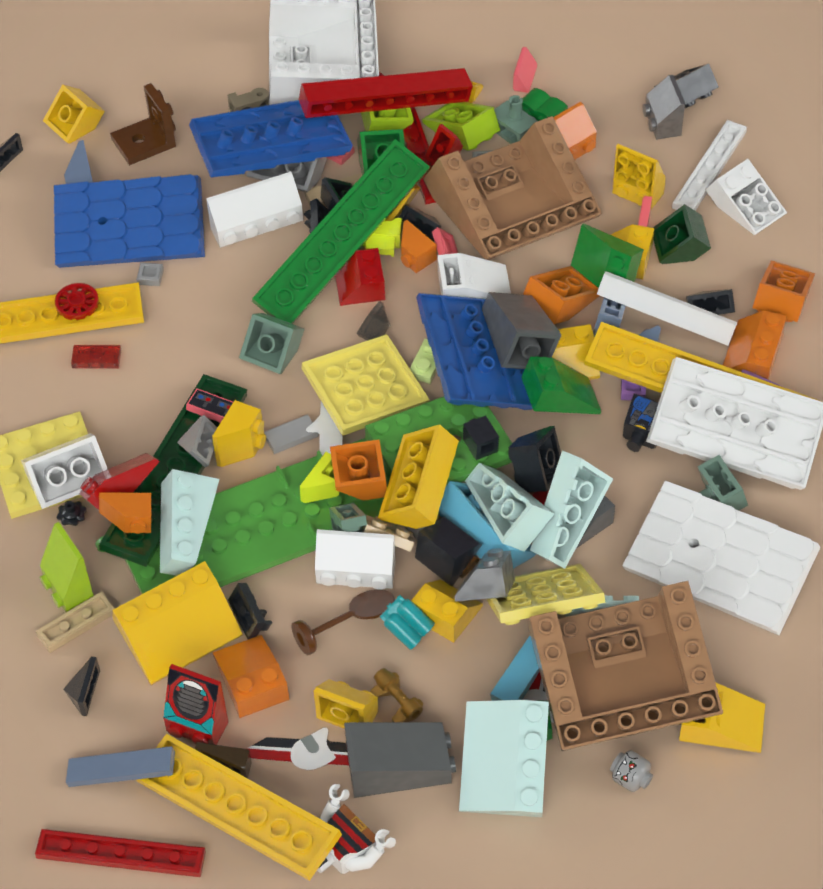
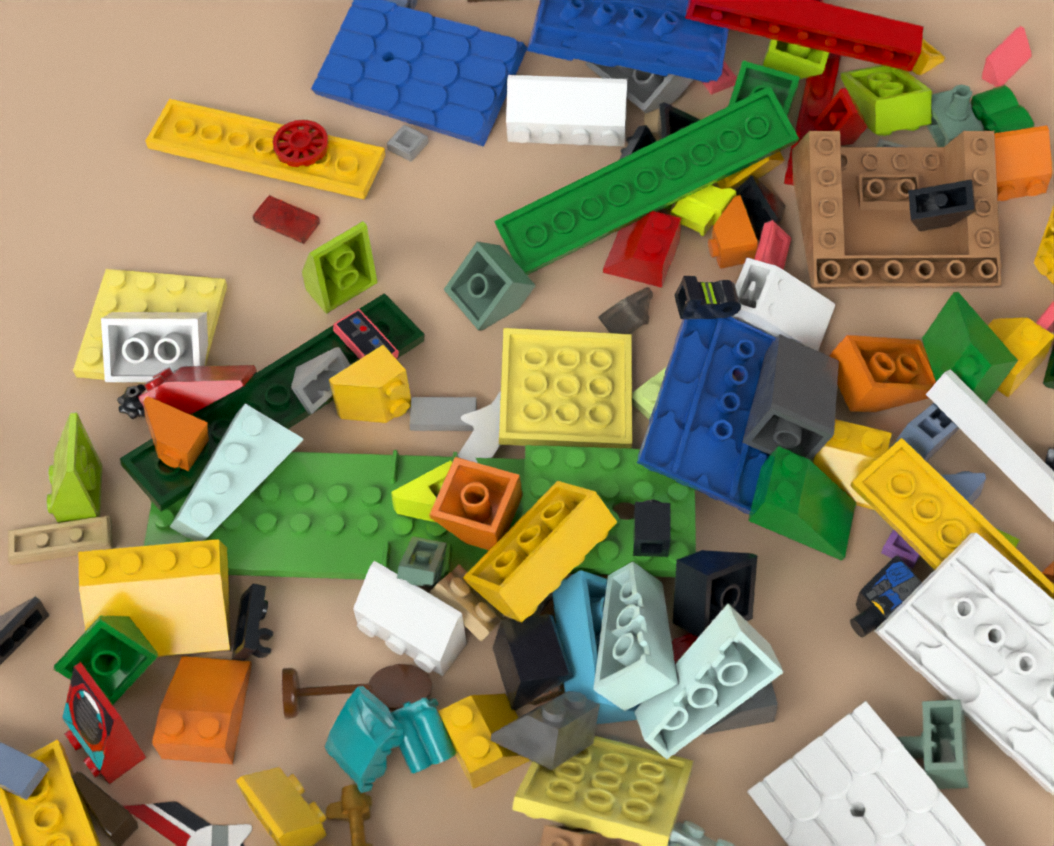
camera: 30 degrees right, 5 degrees up
none -> green slope [54,615,158,705]
none -> lime slope [302,221,378,314]
none -> teal slope [325,686,404,793]
none -> black leg [674,276,741,319]
none -> black slope [908,179,975,231]

